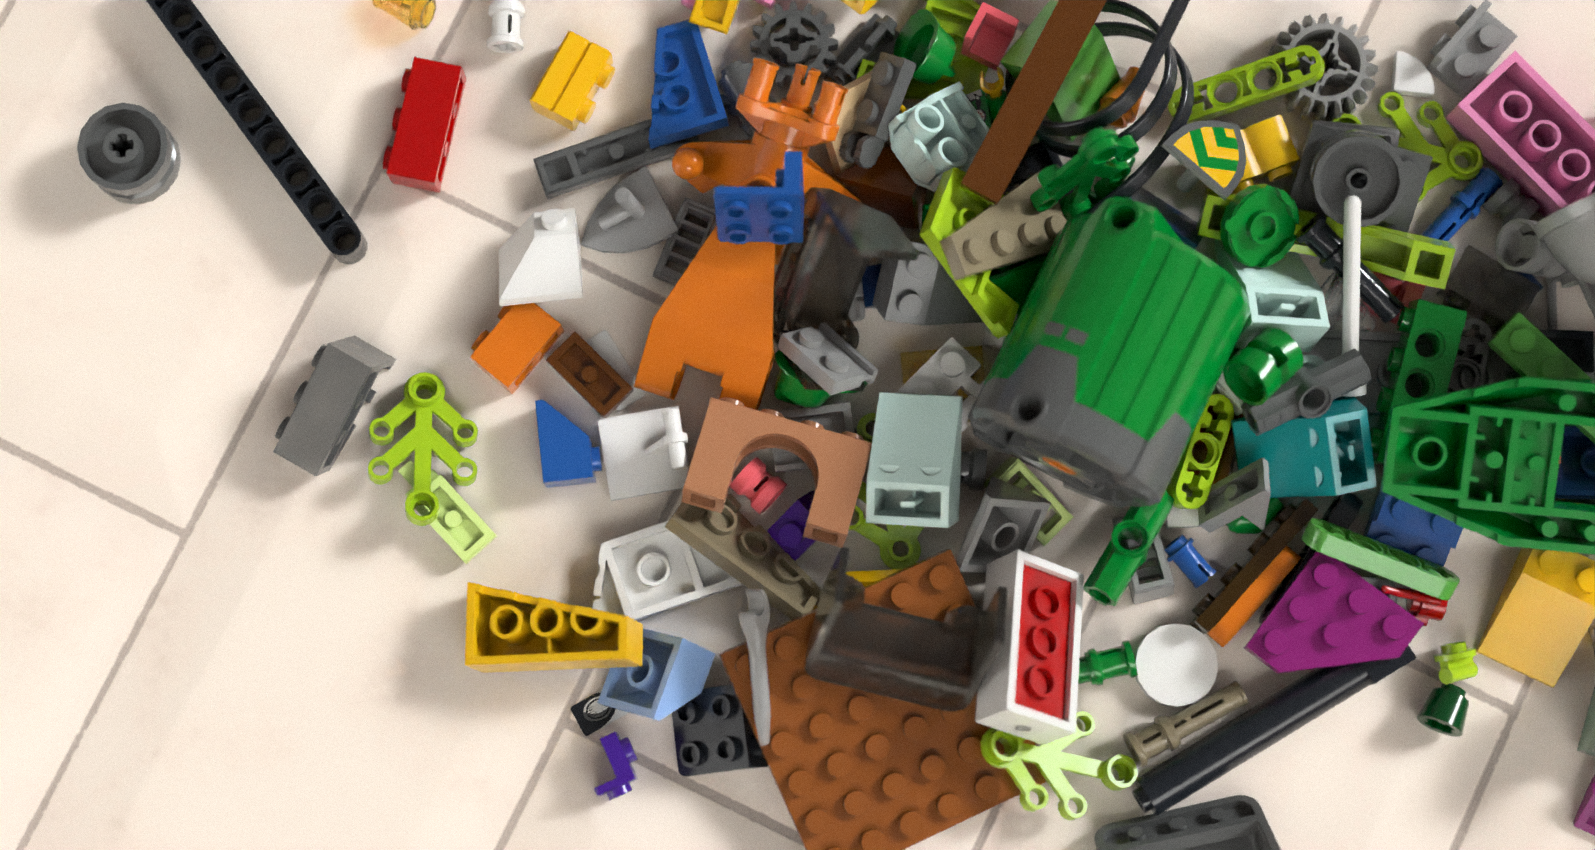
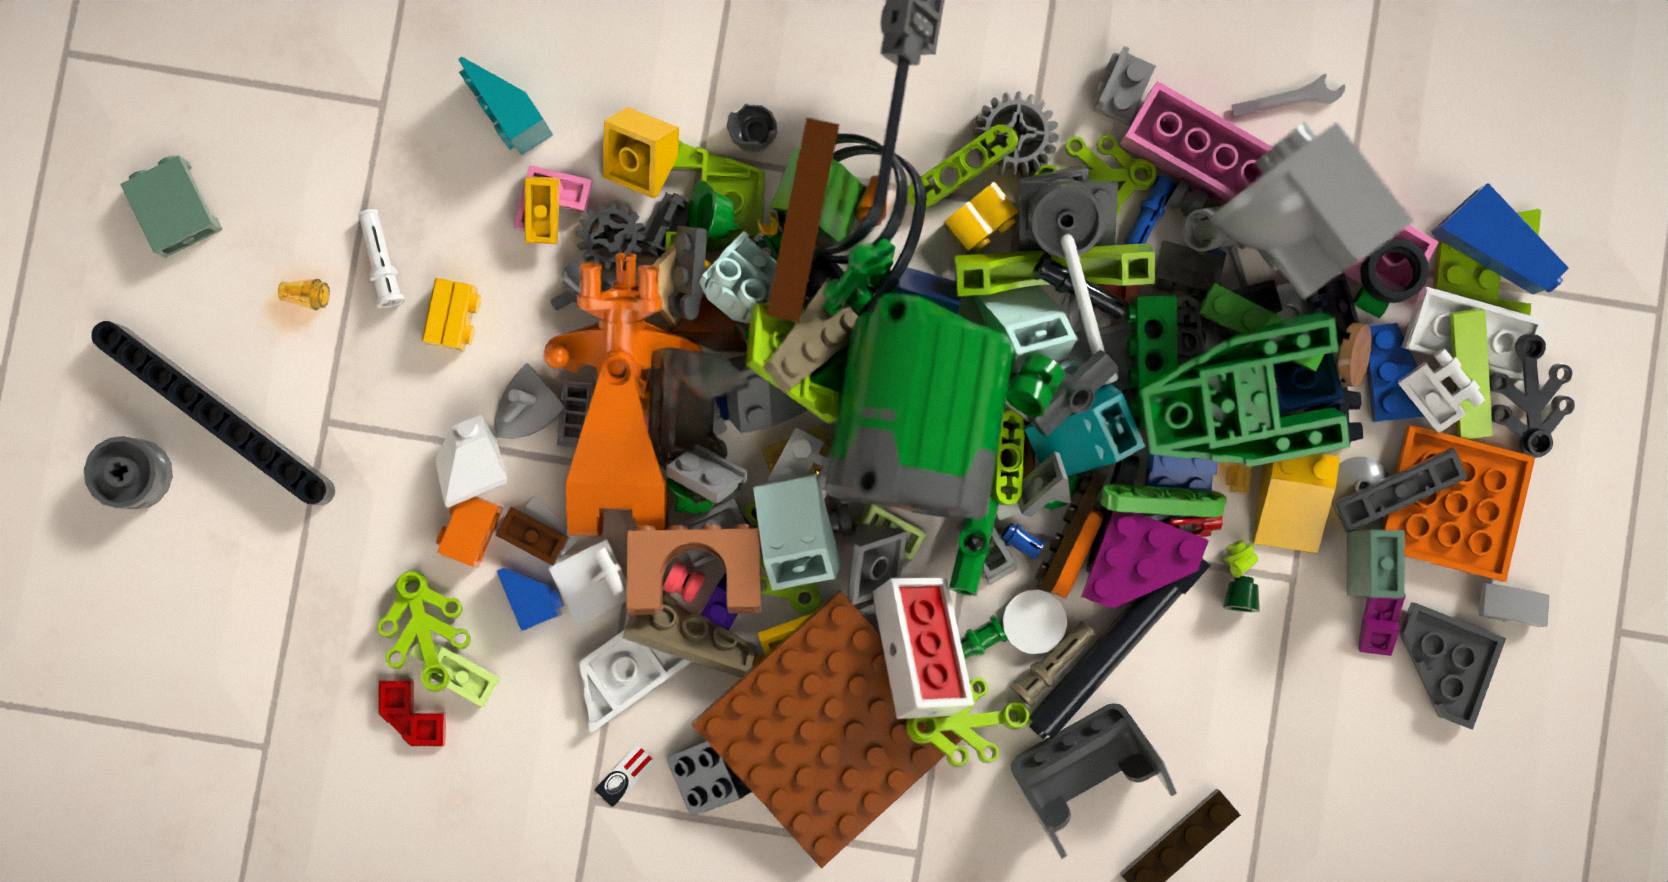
camera: 20 degrees left, 5 degrees up
dark grey wedge [273,335,396,476] -> none
red brick [383,57,467,193] -> none
yellow wedge [465,582,643,673] -> none
dark grey plate [533,118,699,200] -> none
dark purple bracket [594,732,638,801] -> none
light blue slope [597,628,715,721] -> none
blue wing [648,19,729,149] -> none
blue bracket [714,151,805,245] -> none
light grey piece [739,589,771,746] -> none
clear smoke windscreen [805,546,1007,711] -> none
coral panel [961,2,1019,71] -> none
shield [1161,120,1246,201] -> none
green tile [1220,184,1299,268] -> none
white tile [1391,51,1434,98] -> none
none -> red tile [378,680,446,746]
none -> clear yellow bracket [1226,463,1252,495]

